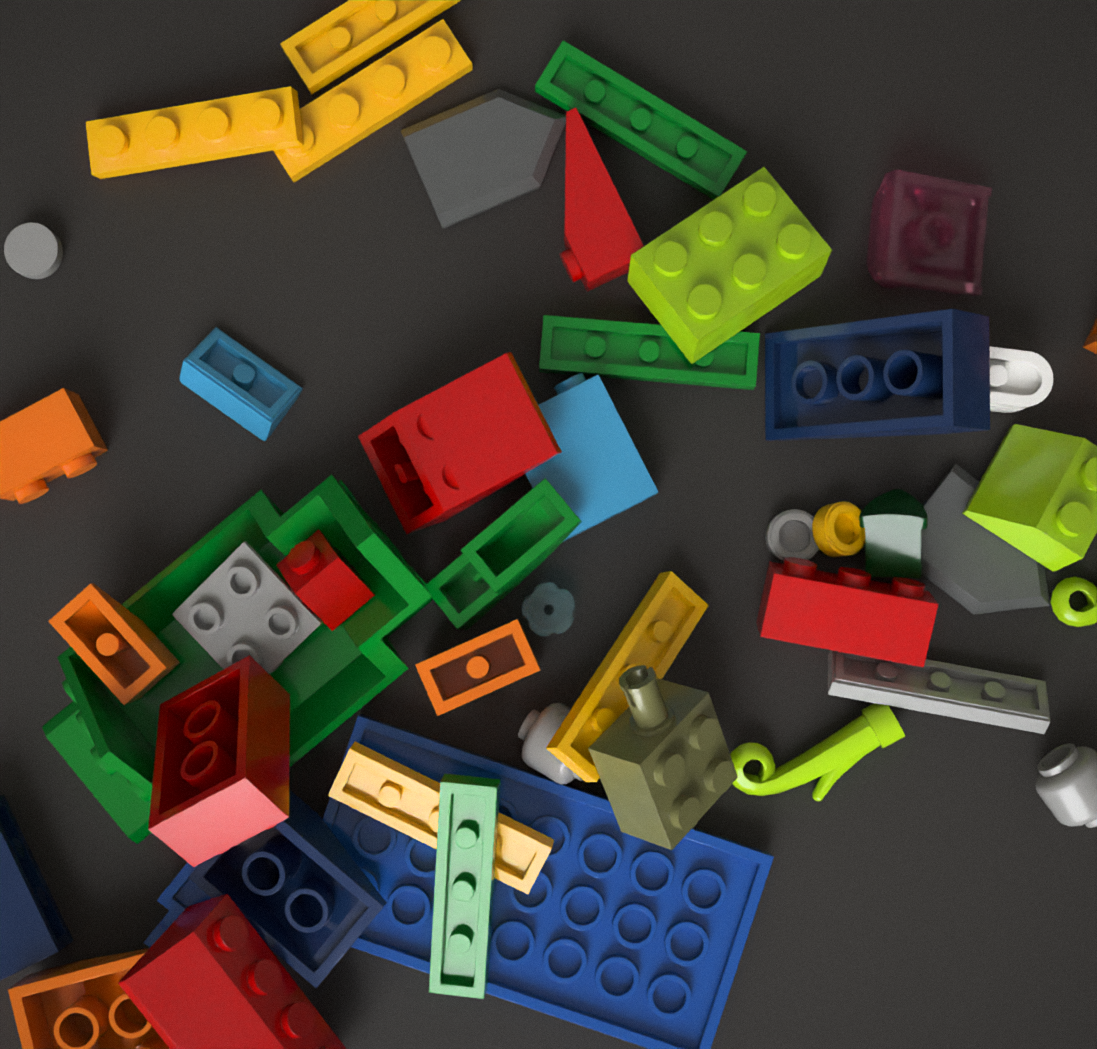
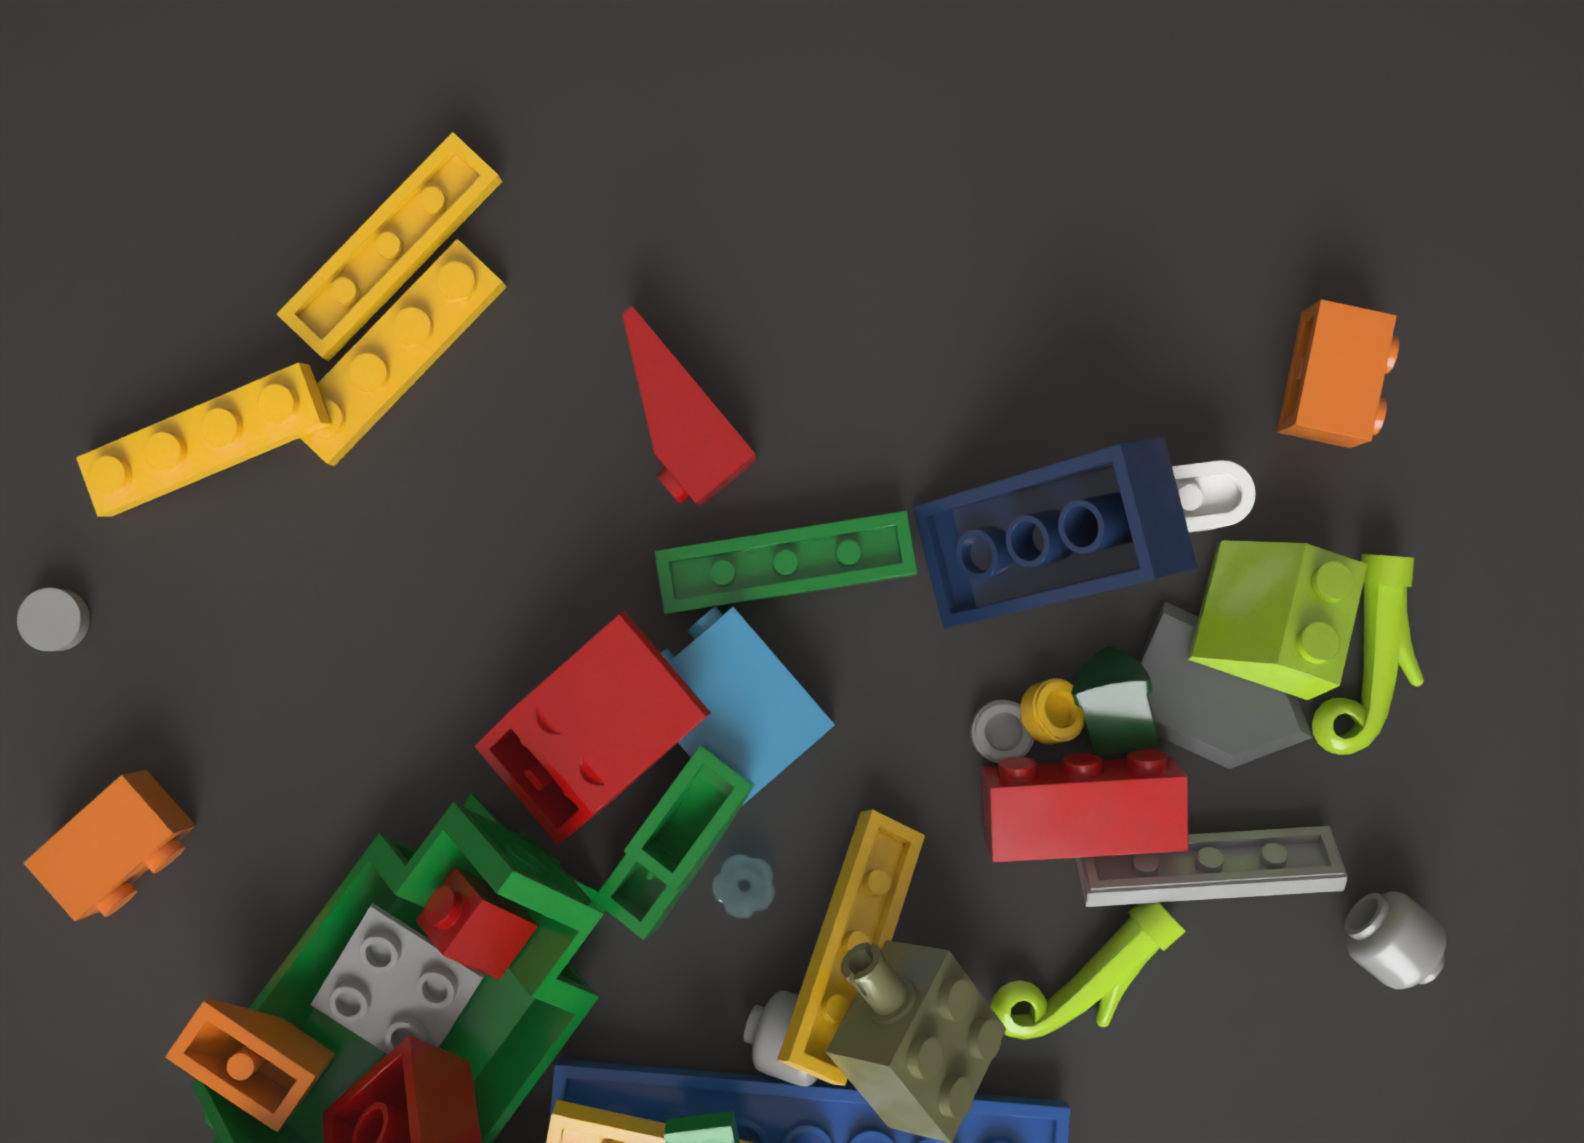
camera: 15 degrees left, 0 degrees up
dark azure slope [179,327,303,441] -> none
dark grey tile [400,89,566,229] -> none
orange brick [415,618,541,716] -> none
green plate [535,40,747,200] -> none
lime brick [627,167,832,364] -> none
clear pink slope [867,170,992,296] -> none

